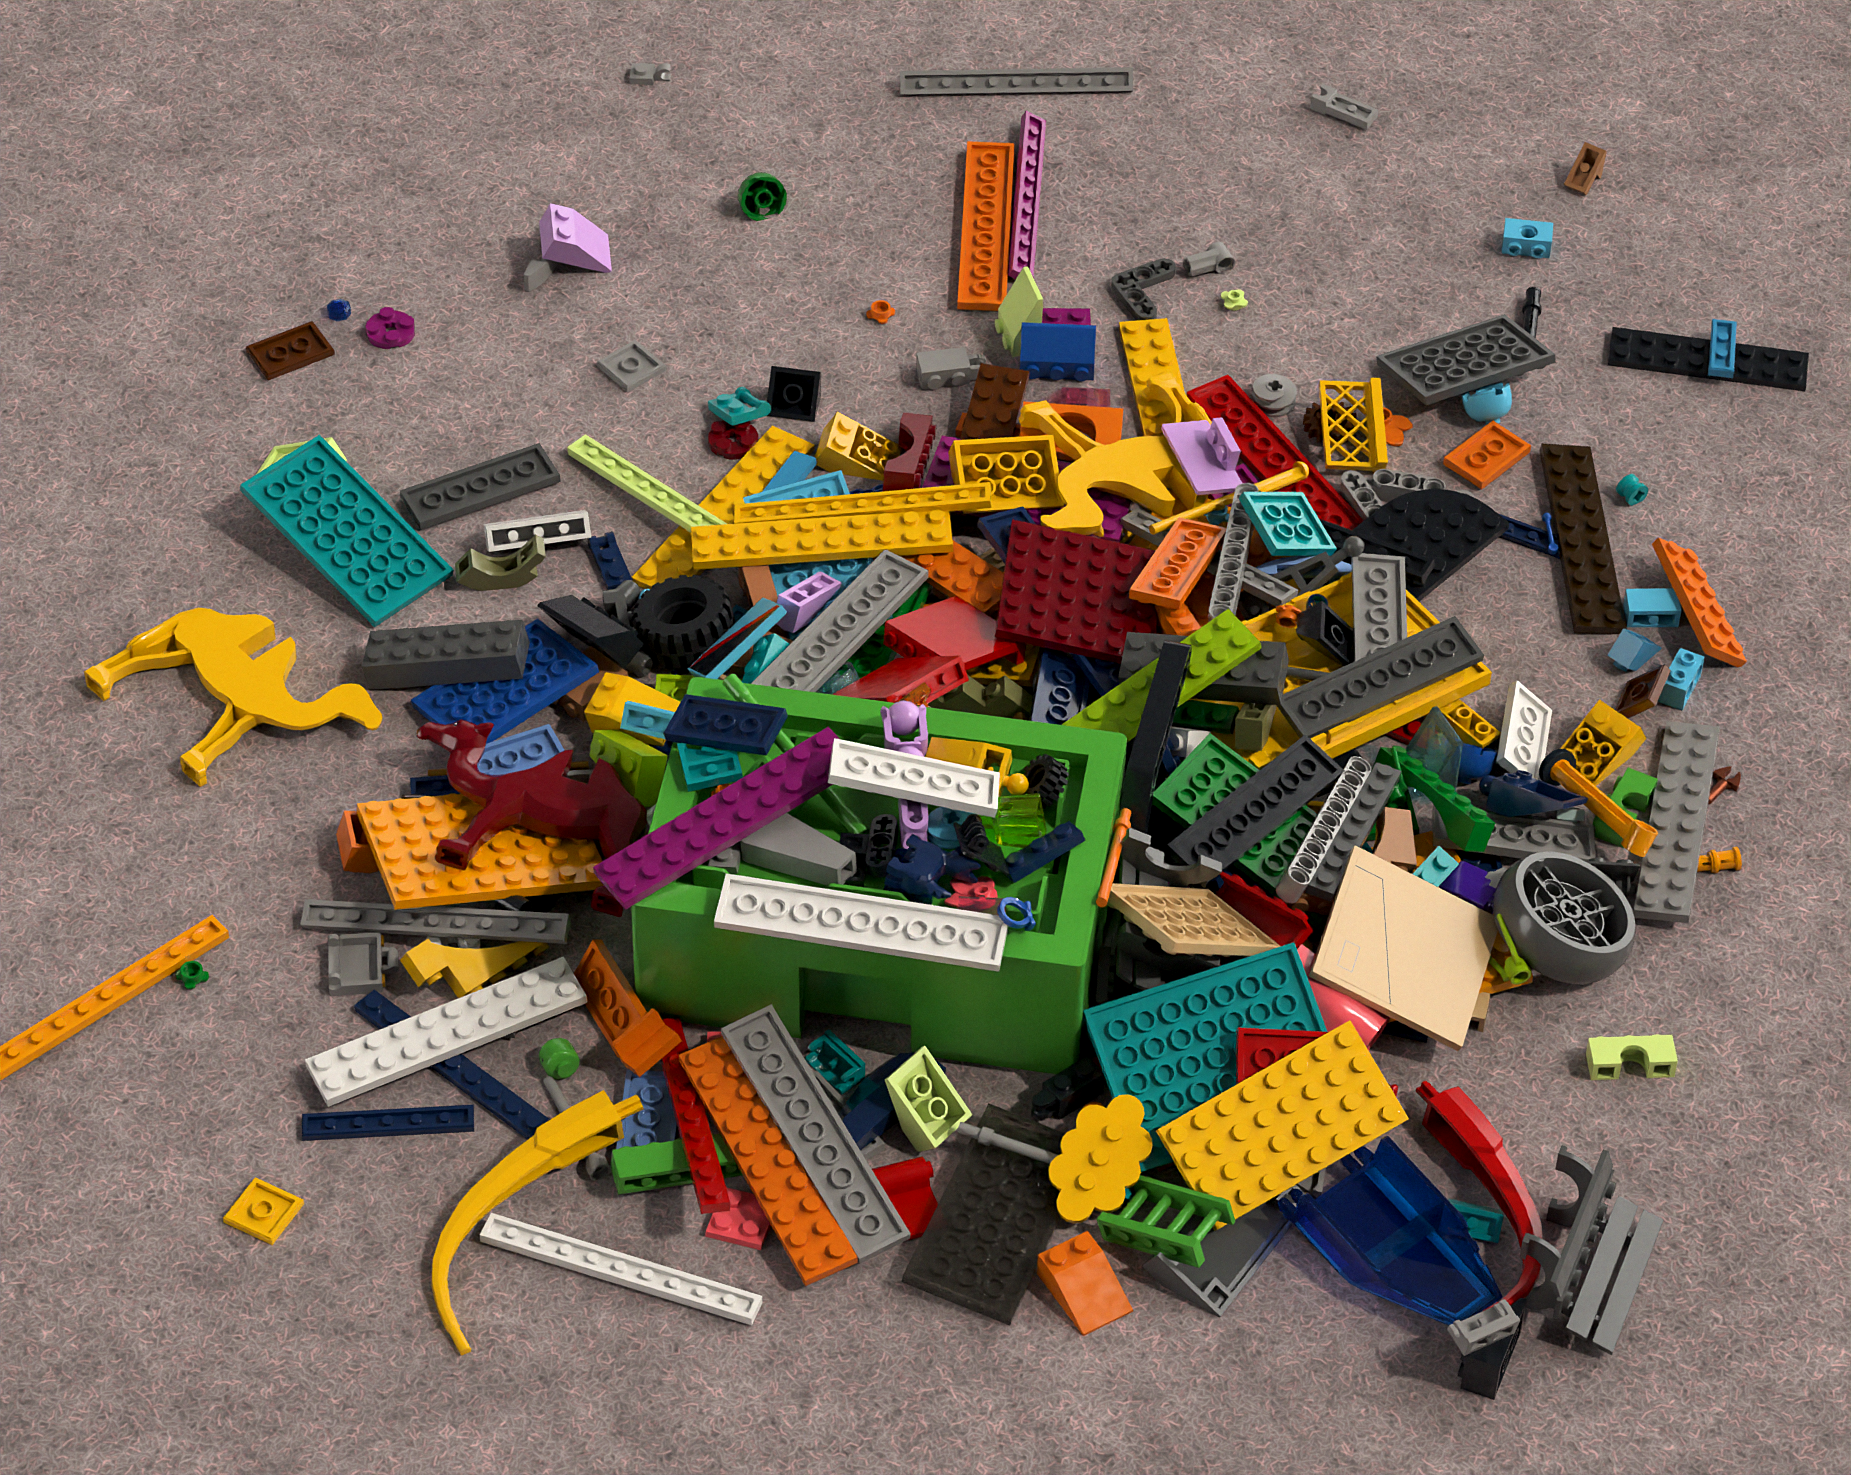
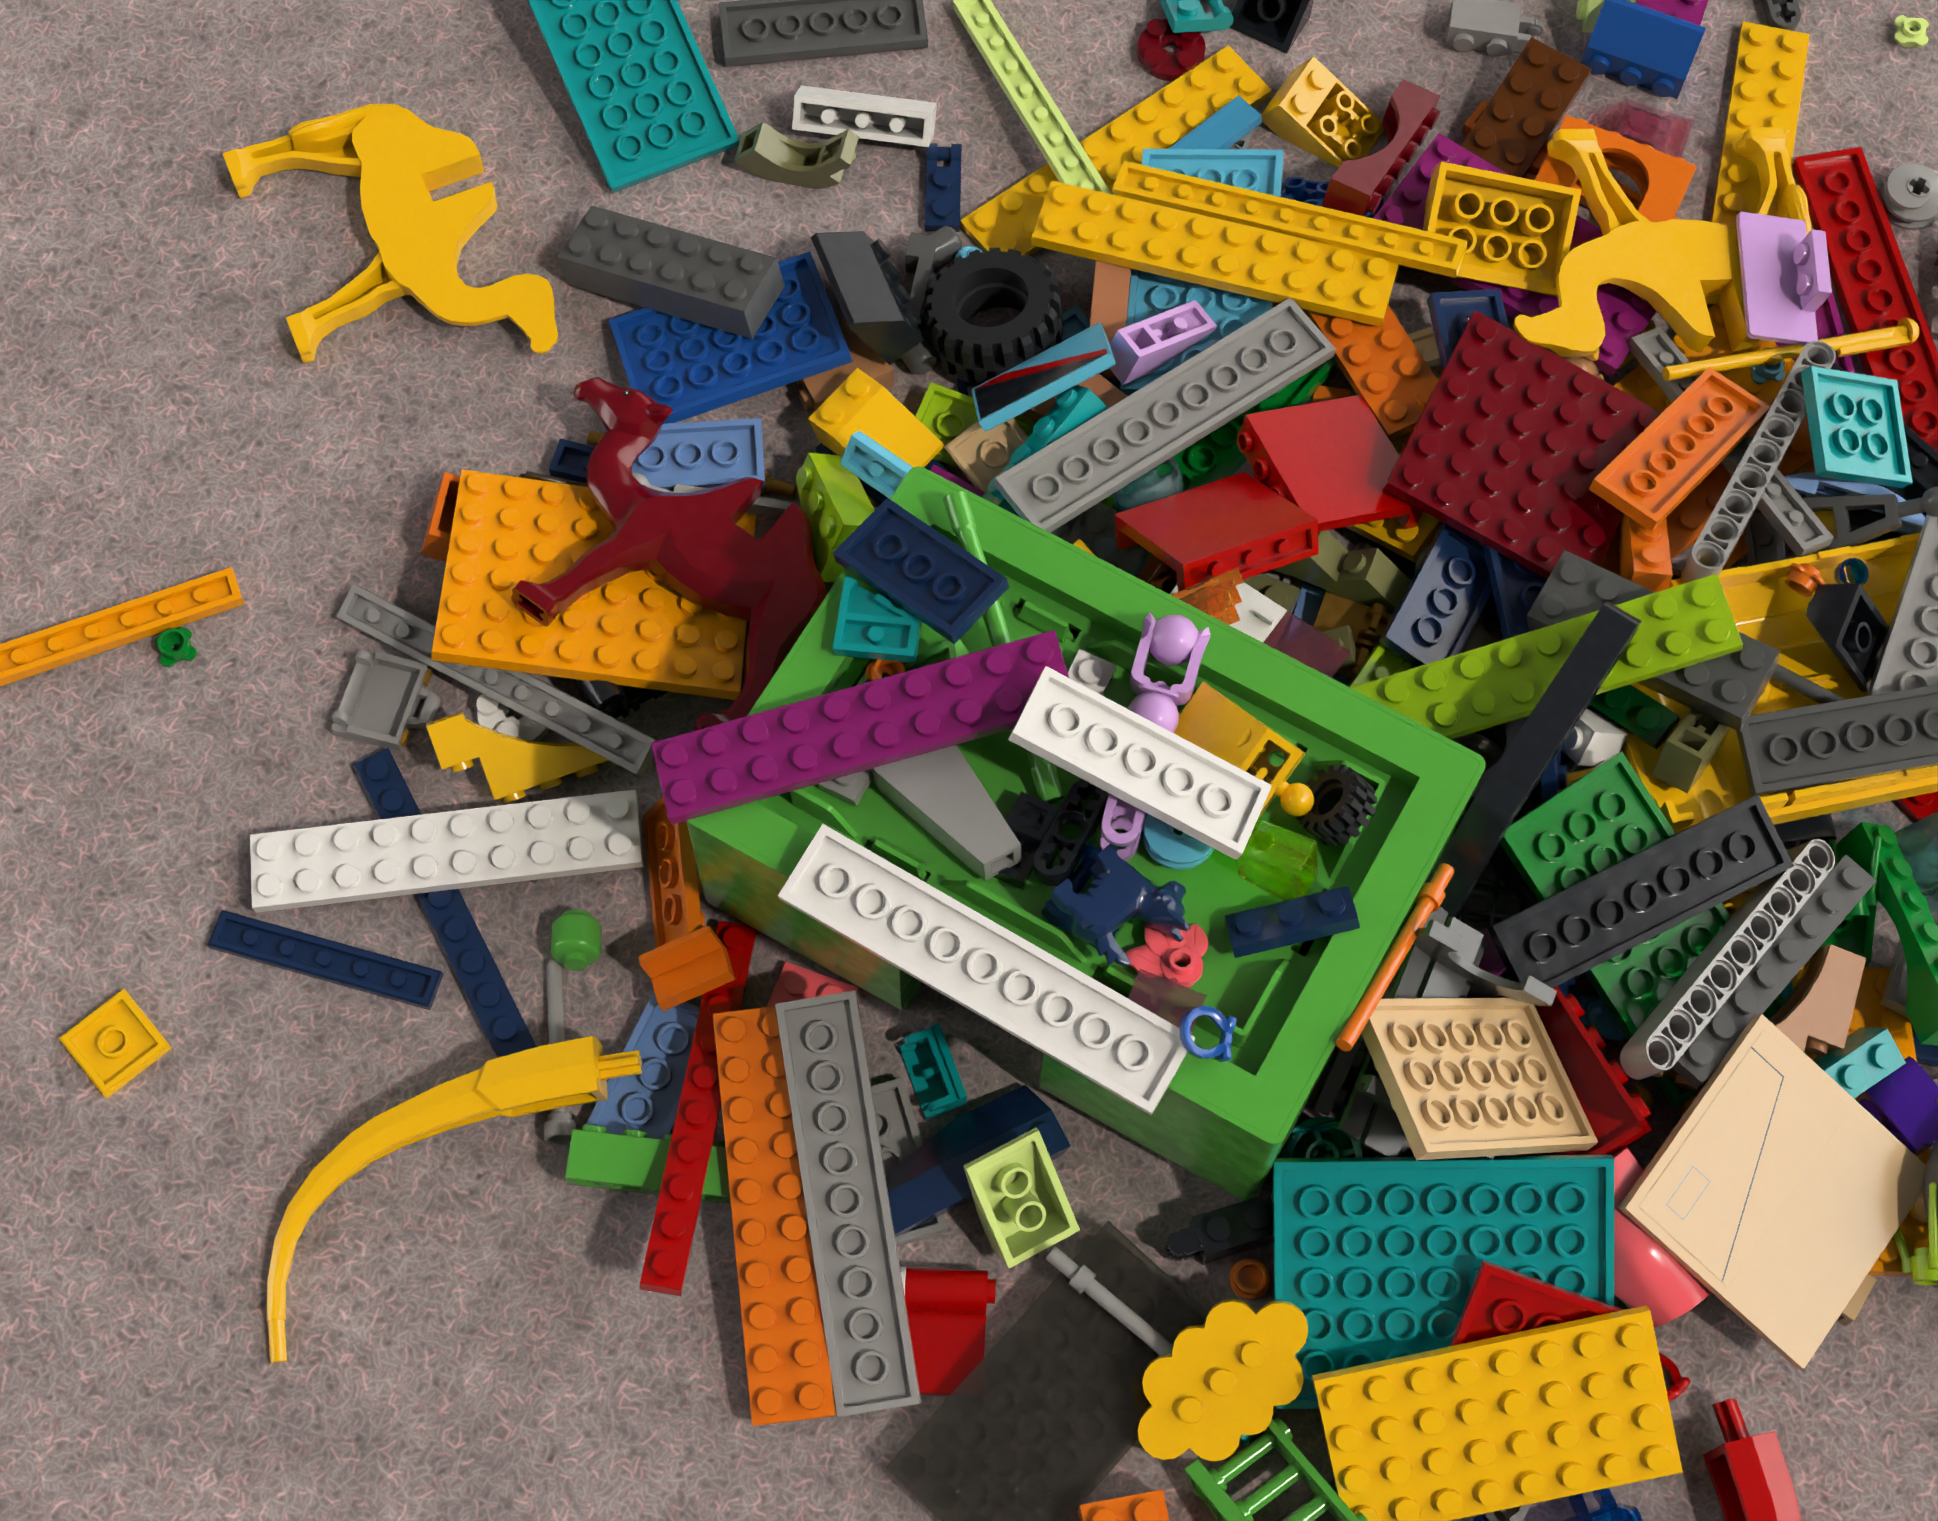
camera: 20 degrees right, 20 degrees up
white plate [480,1213,762,1326] -> none
coral plate [706,1187,771,1250] -> none
black hinge [953,814,1009,875] -> none

